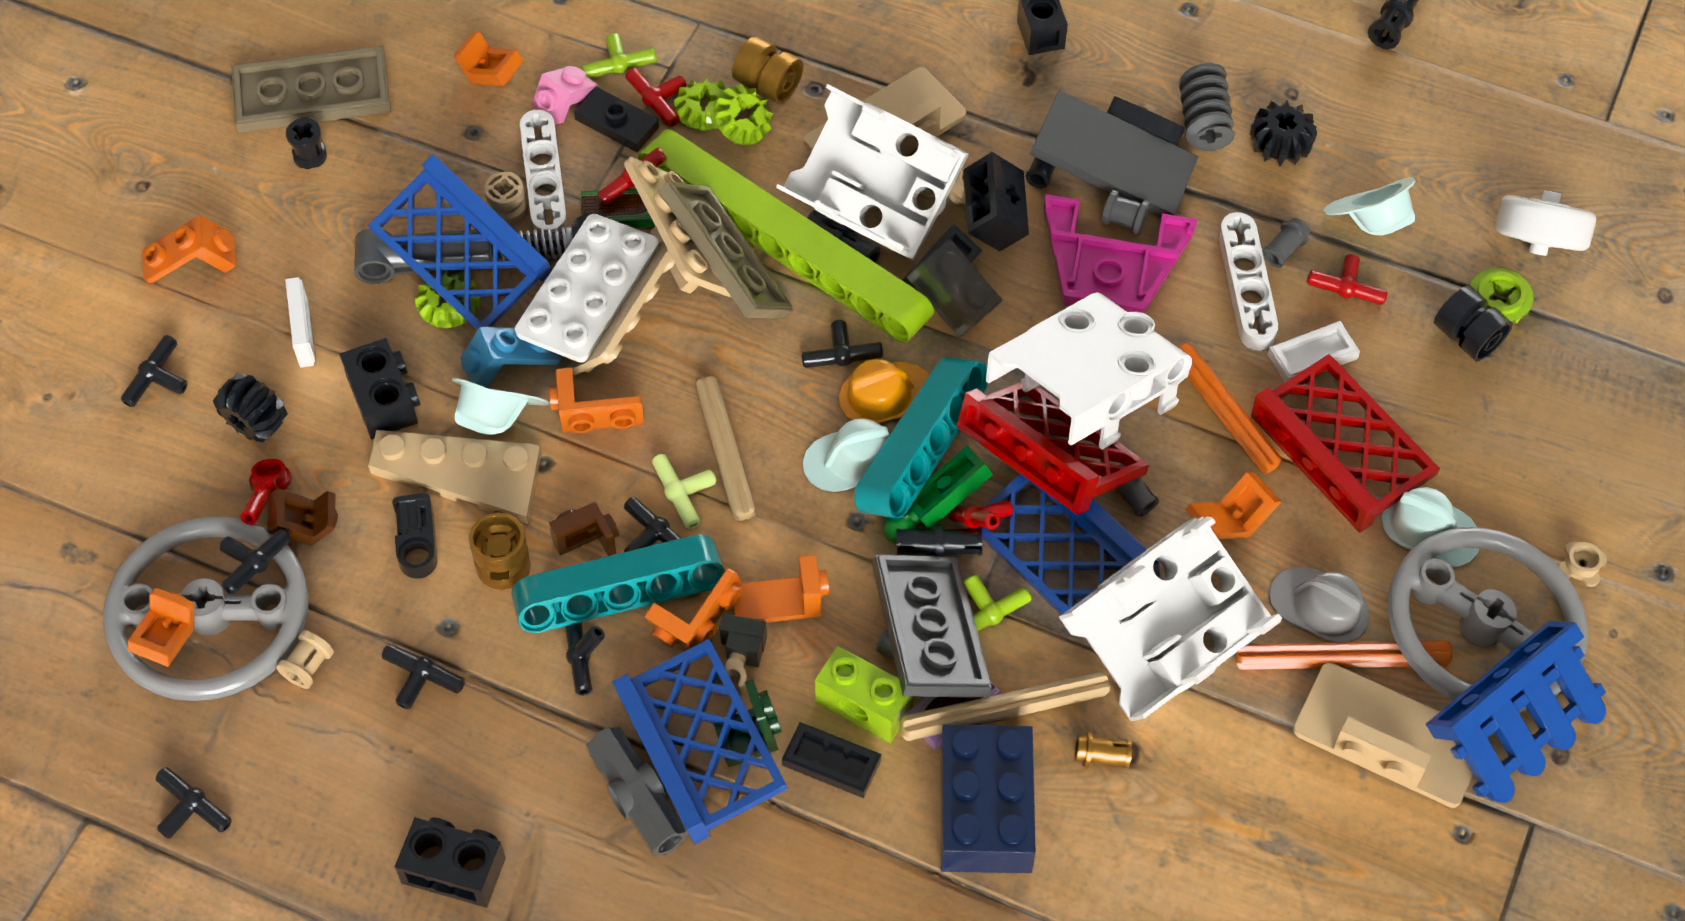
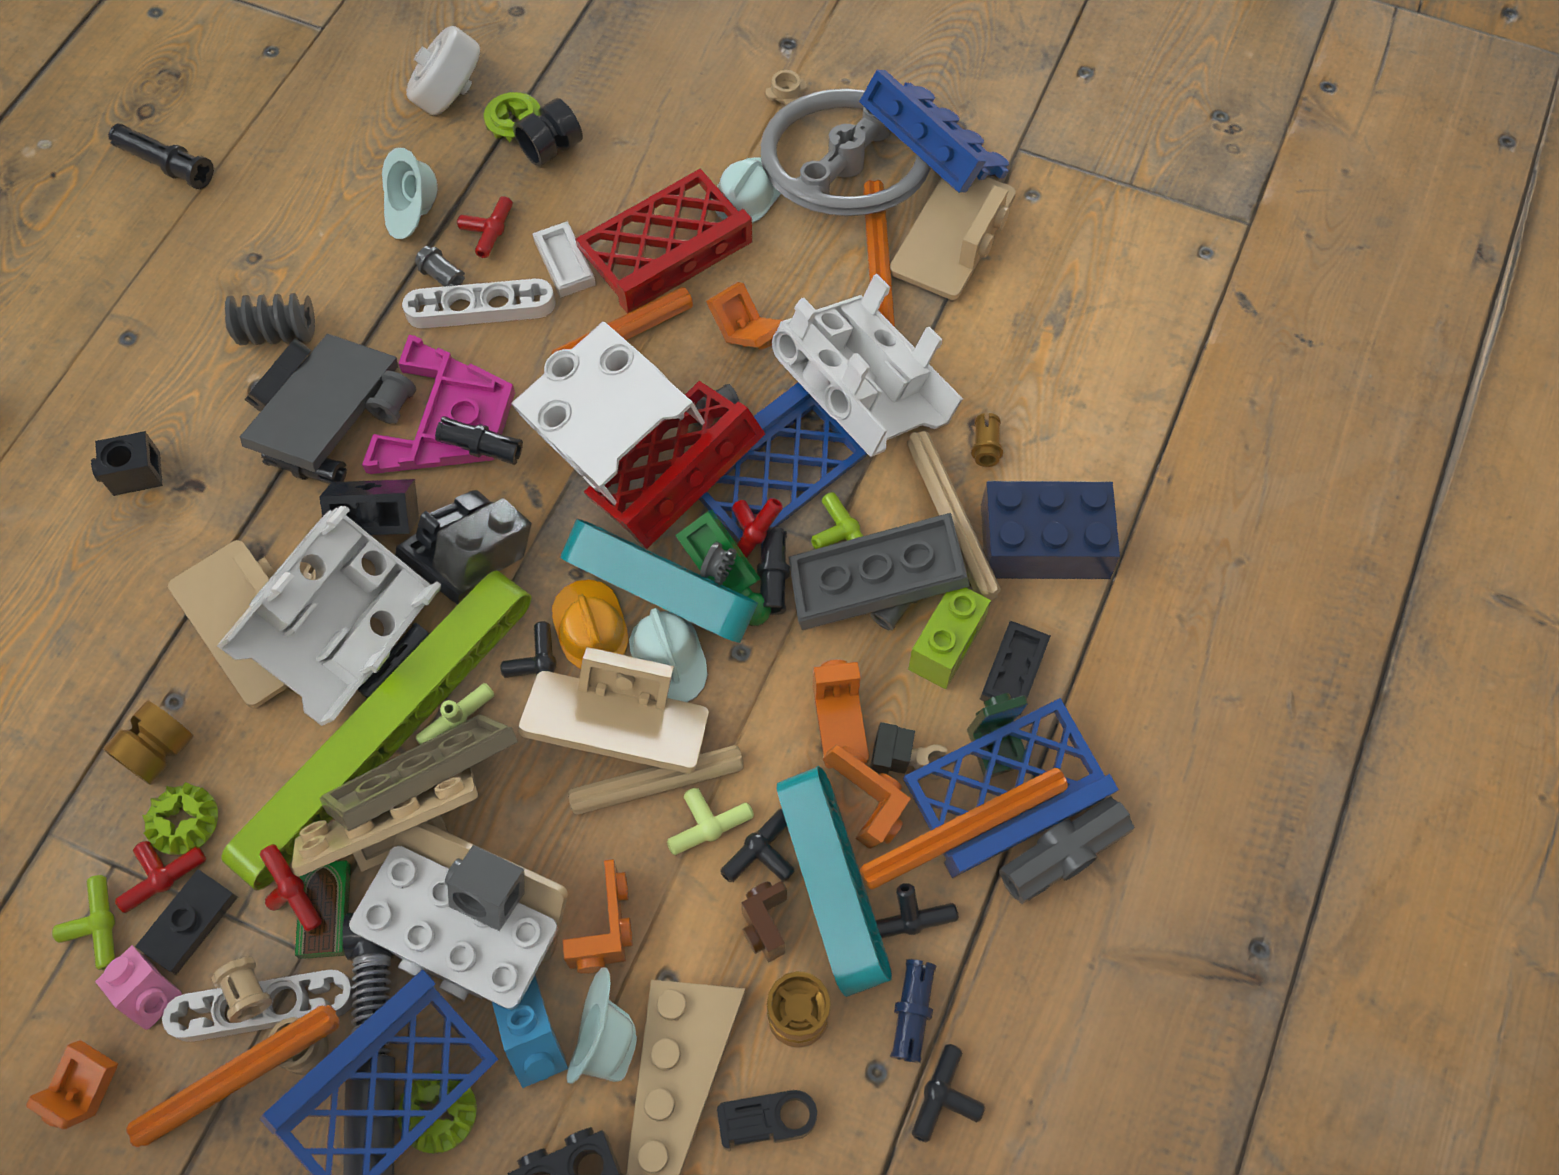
camera: 90 degrees left, 5 degrees up
black brick [395,817,506,908] -> none
lime gear [714,84,773,145] -> none
black gear [1250,100,1317,166] -> none
light grey piece [1269,567,1370,642] -> none
none -> orange axle [126,1005,340,1147]
none -> tan bush [211,957,272,1023]
none -> black piece [415,490,495,551]
none -> yellowish green piece [416,683,495,745]
none -> black pin [435,416,523,465]
none -> dark grey brick [445,845,524,931]
none -> tan bracket [518,647,709,774]
none -> dark grey bush [700,541,737,585]
none -> orange axle [860,768,1068,889]
none -> dark blue pin [890,959,936,1063]

